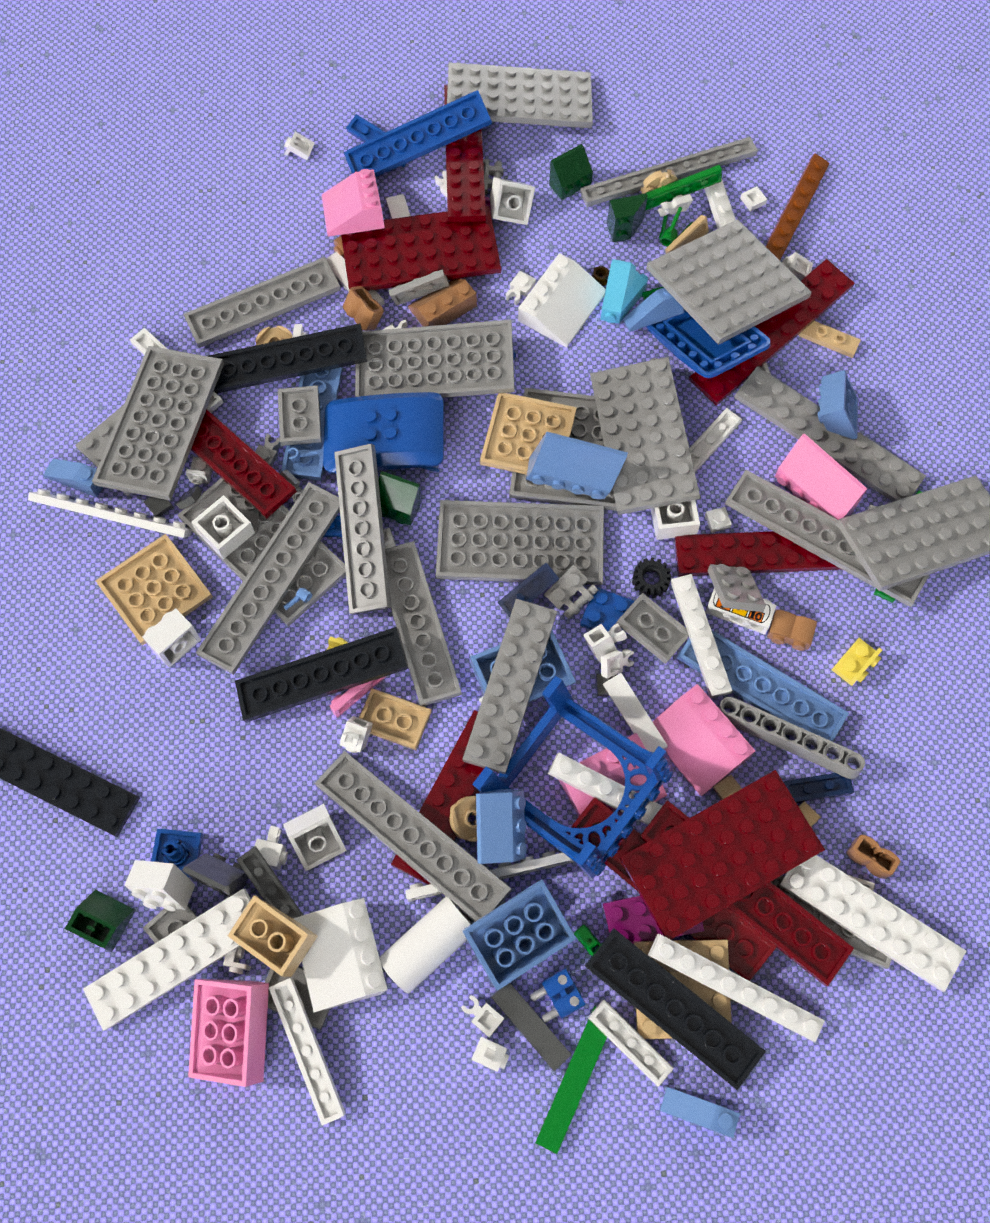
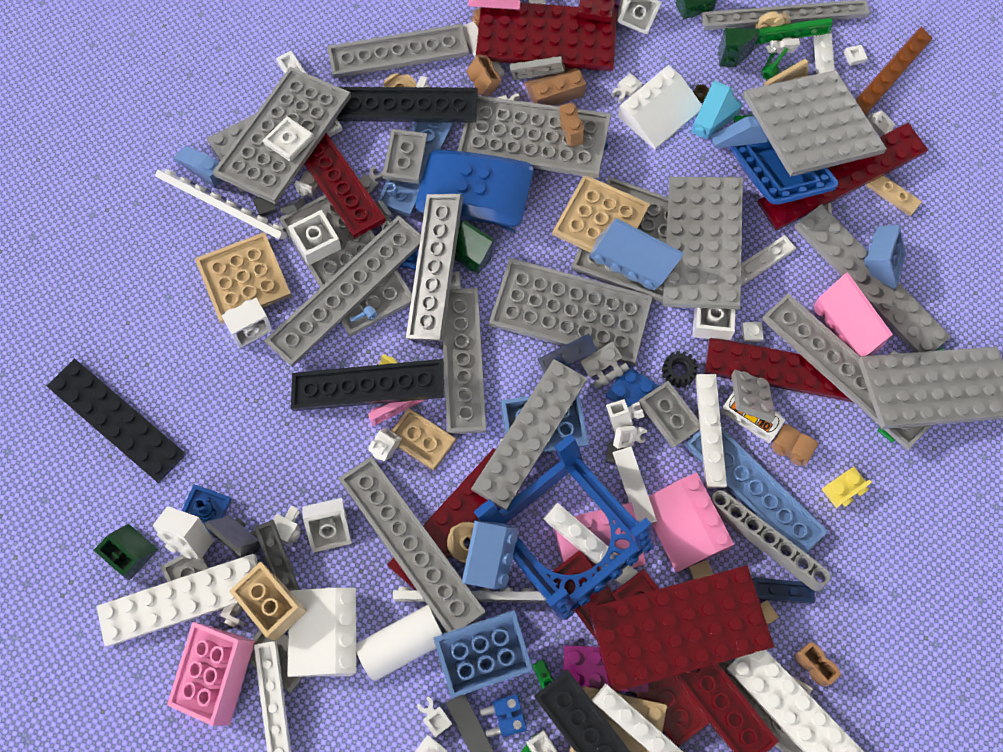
camera: 10 degrees right, 0 degrees up
none -> white tile [263,117,315,162]
none -> medium nougat brick [559,102,584,147]

